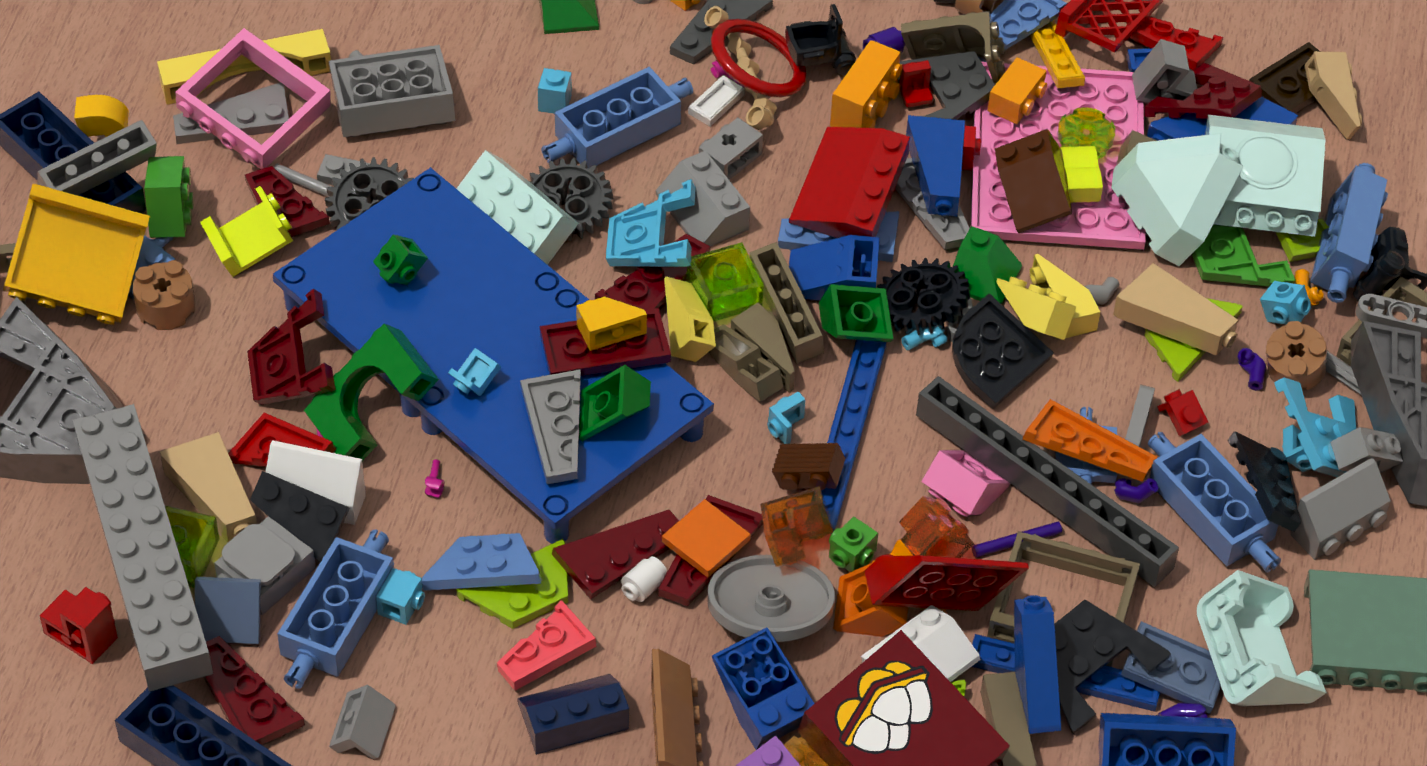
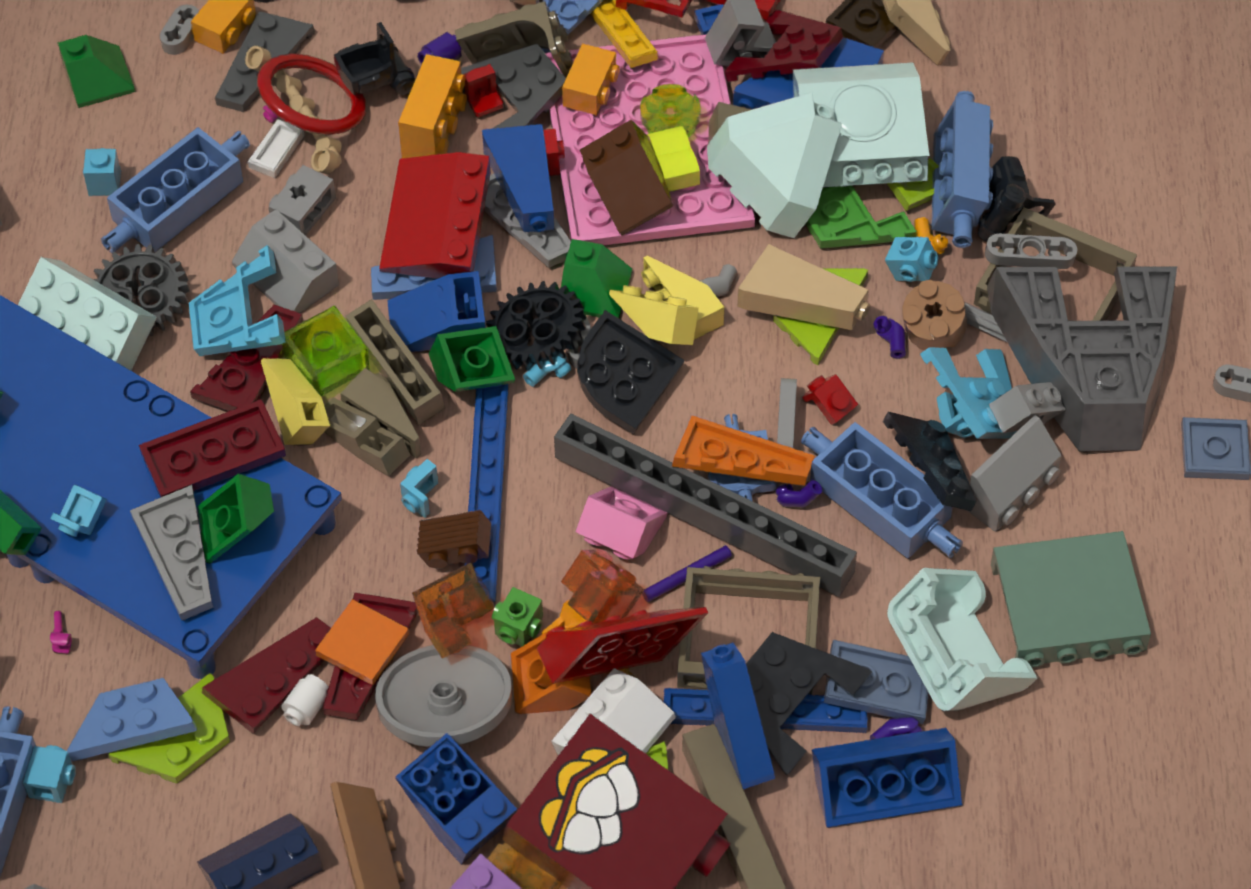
camera: 10 degrees left, 5 degrees up
coral wing [497,600,597,691] -> none
yellow slope [576,297,647,351] -> none

